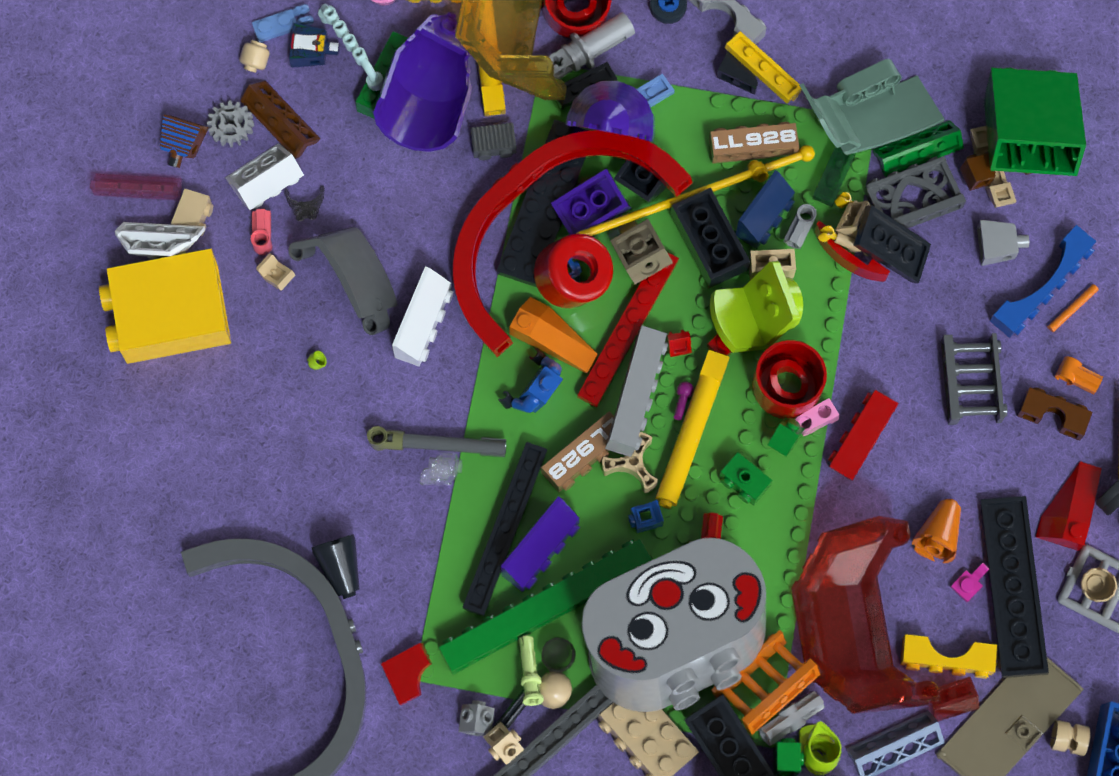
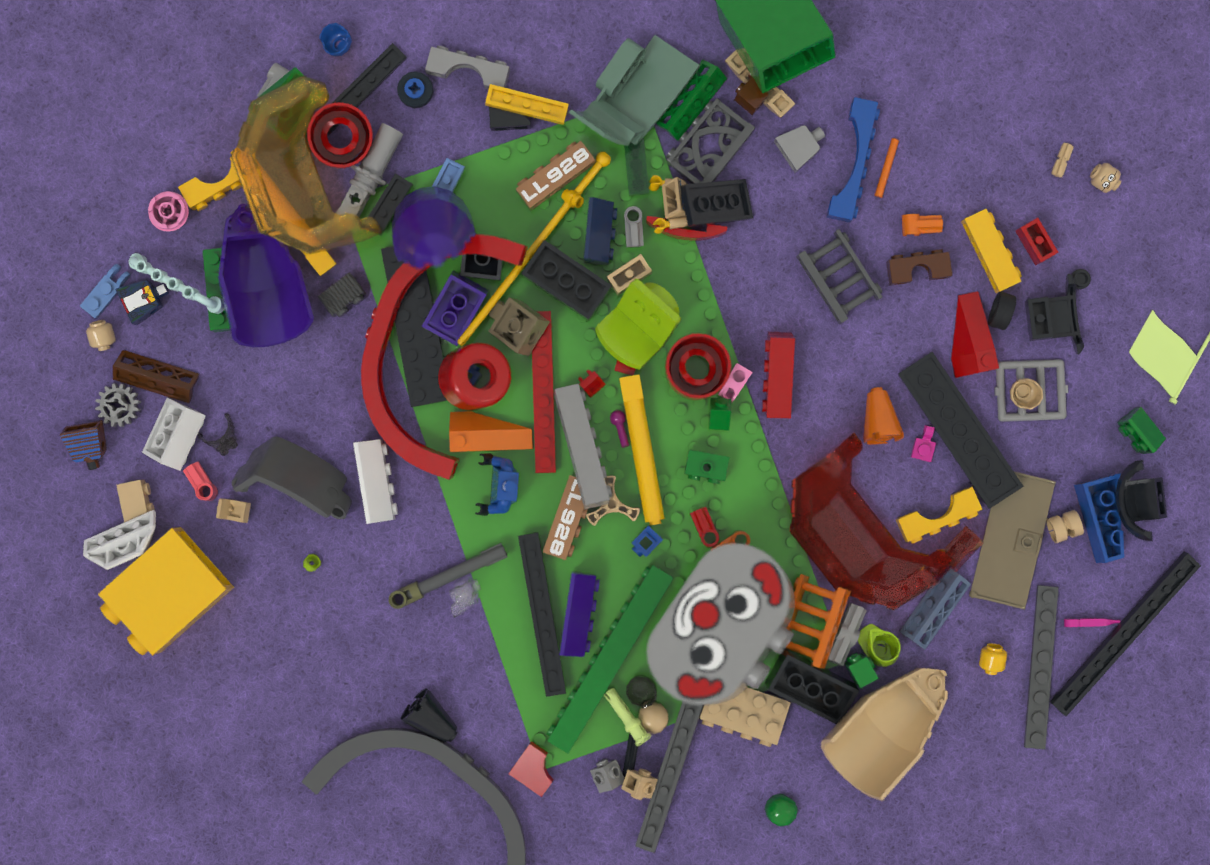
camera: 25 degrees left, 15 degrees up
clear pink fence [90,174,182,201] -> none

